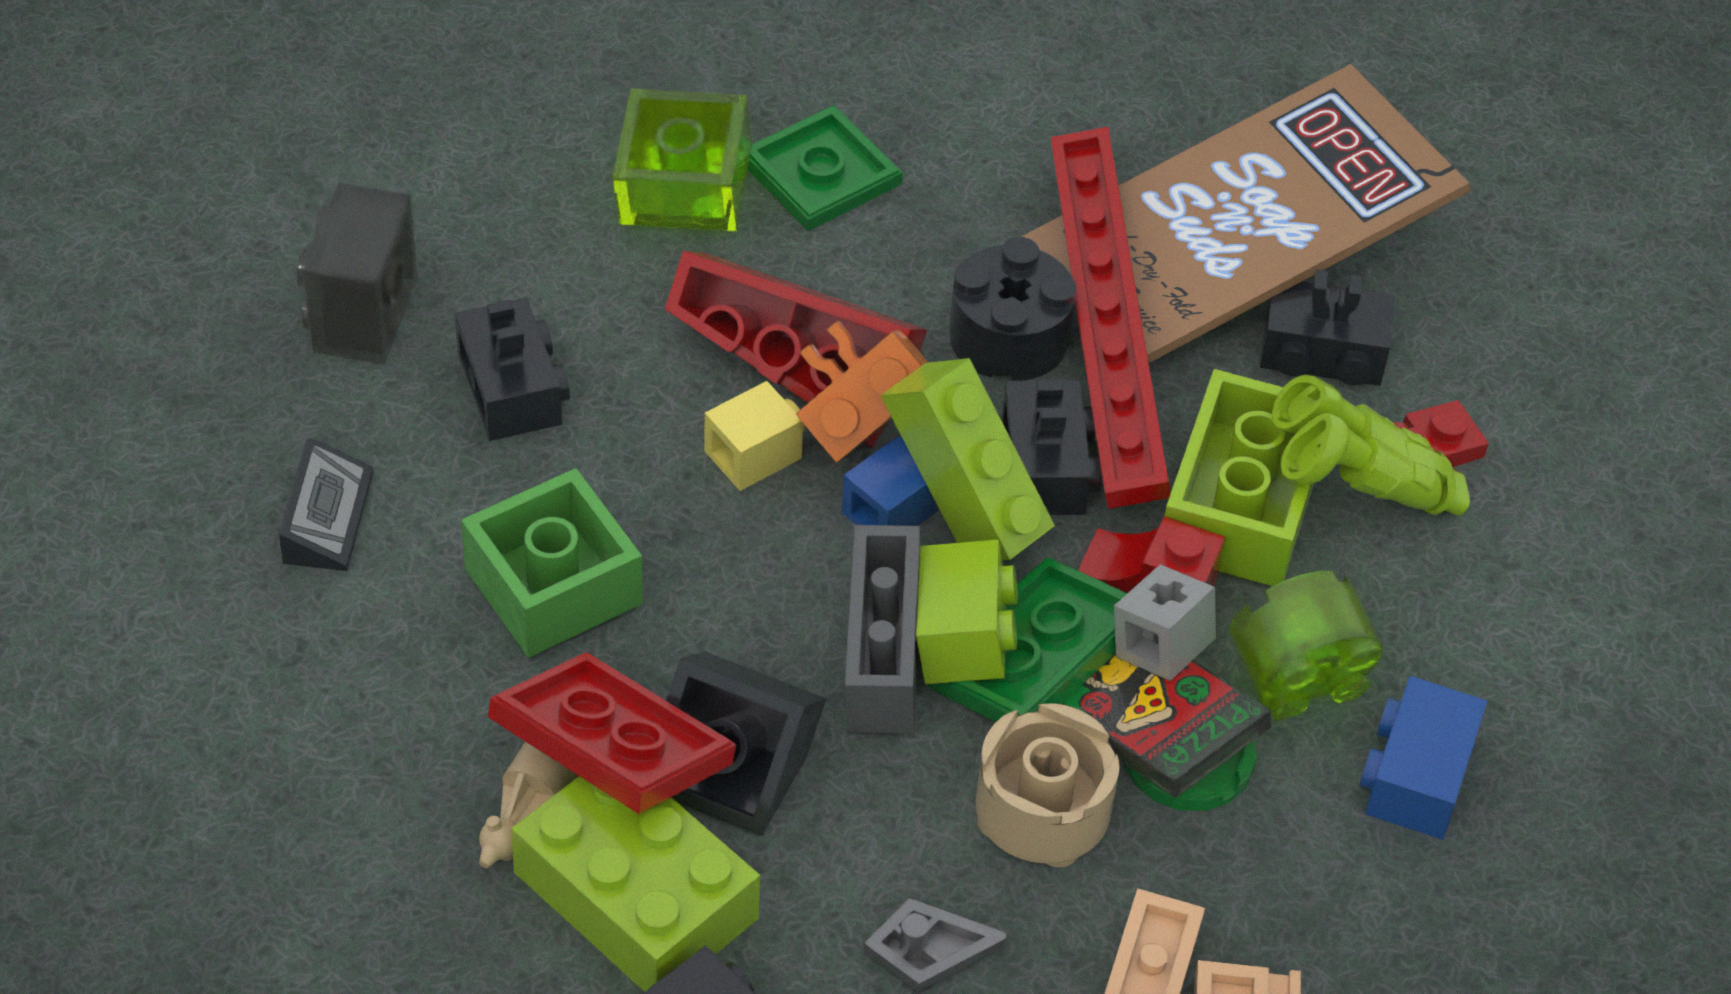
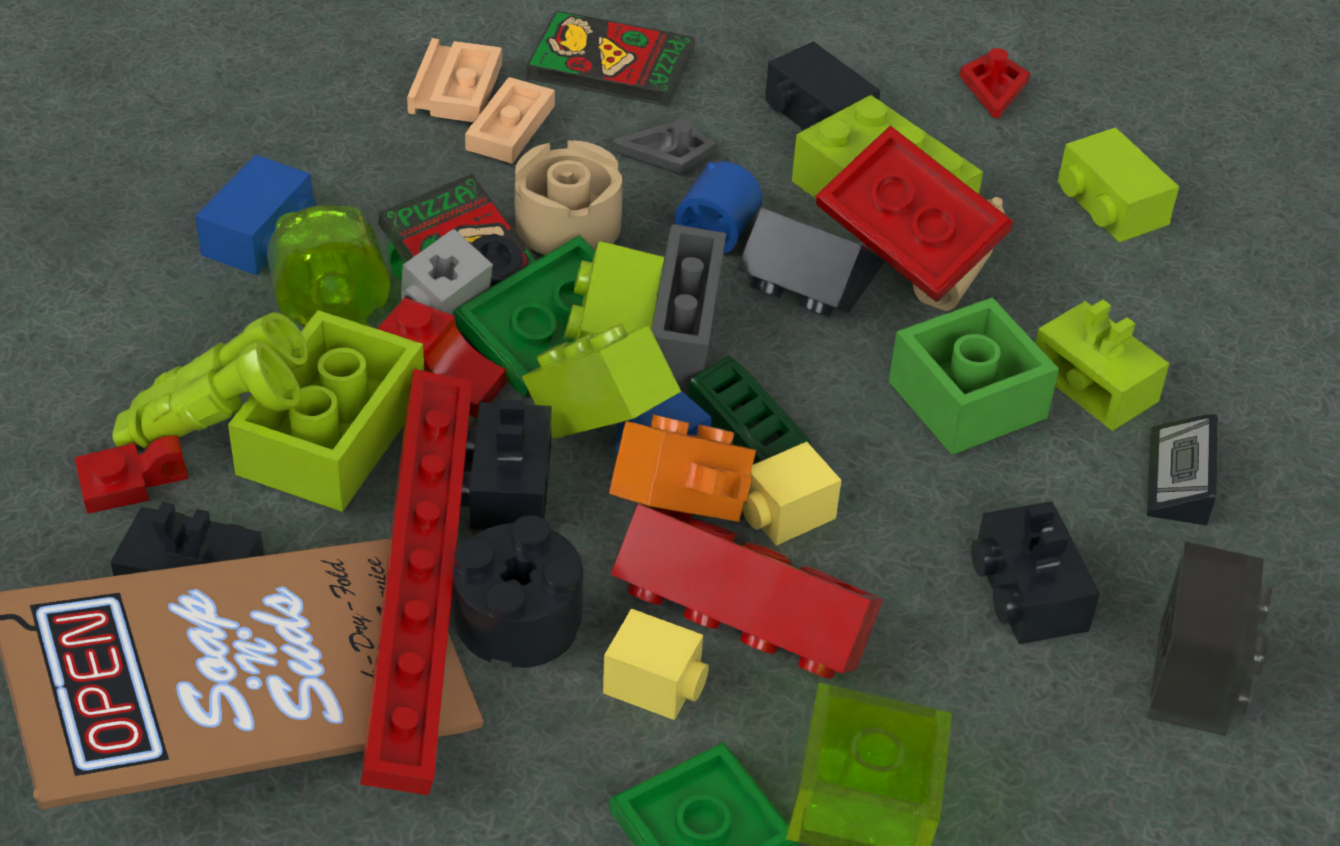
camera: 175 degrees left, 5 degrees down
none -> black tile [471,235,523,288]
none -> light yellow brick [603,609,709,720]
none -> blue piece [674,161,763,254]
none -> dark green slope [688,356,810,464]
none -> lime brick [1035,299,1170,431]
none -> lime brick [1058,127,1179,242]

